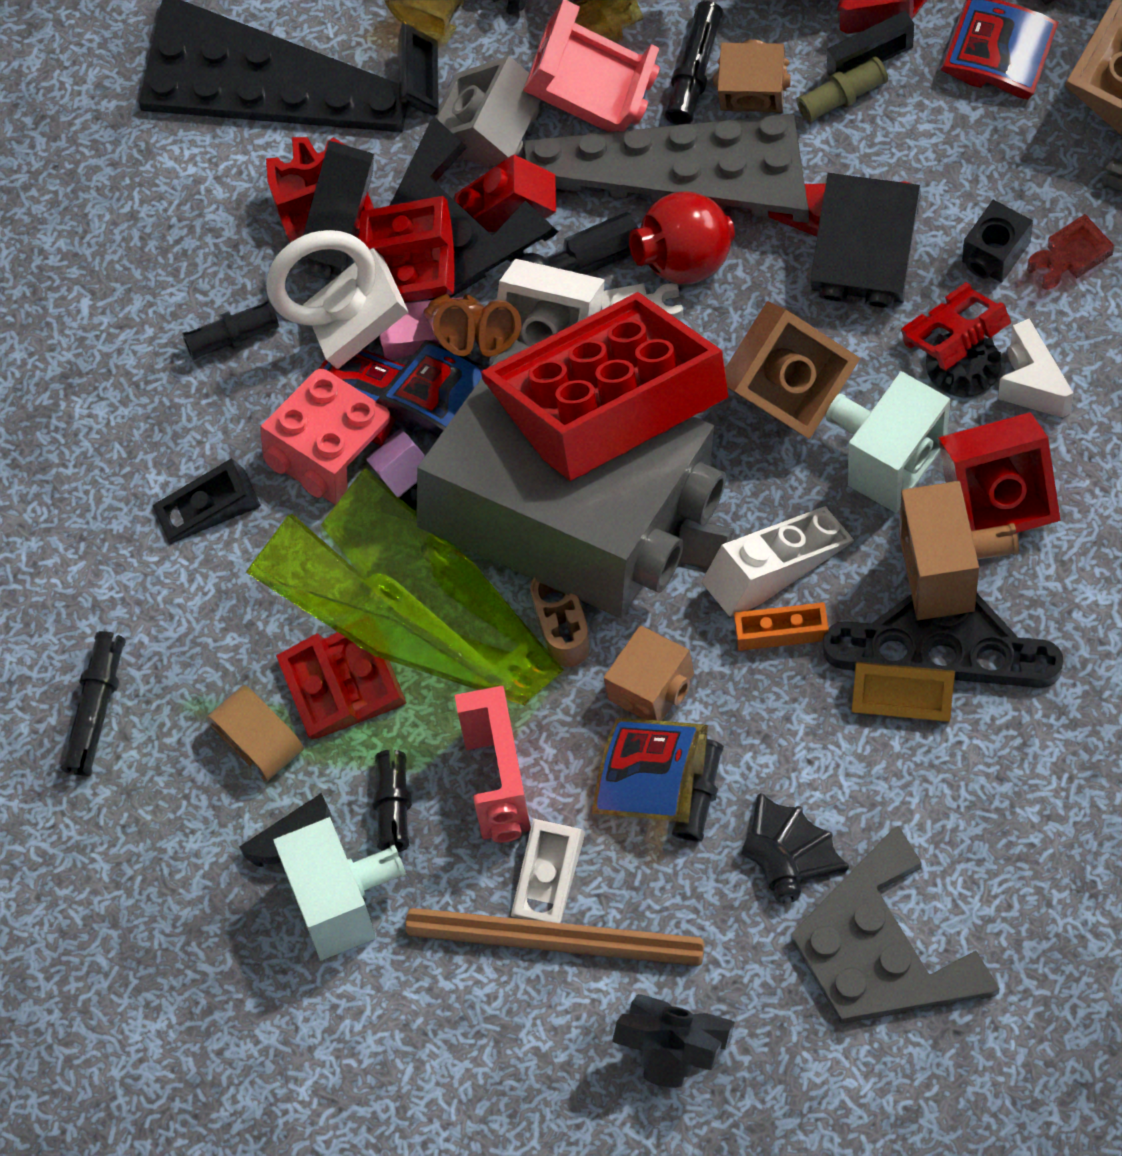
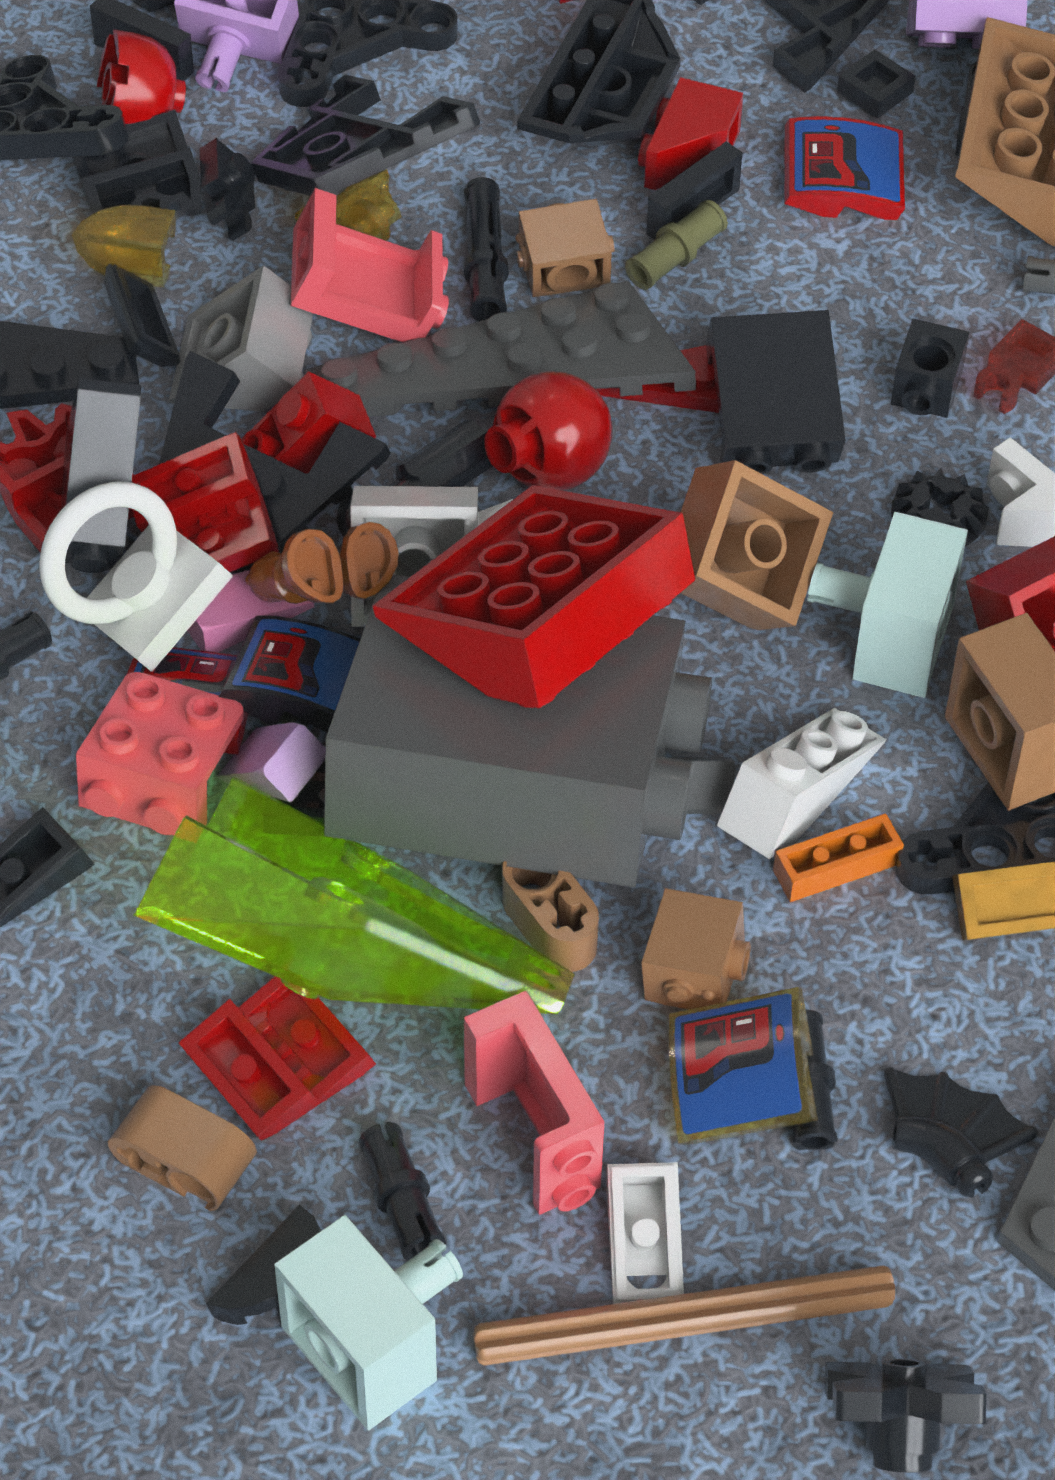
camera: 25 degrees left, 10 degrees down
red piece [901,282,1011,371] -> none

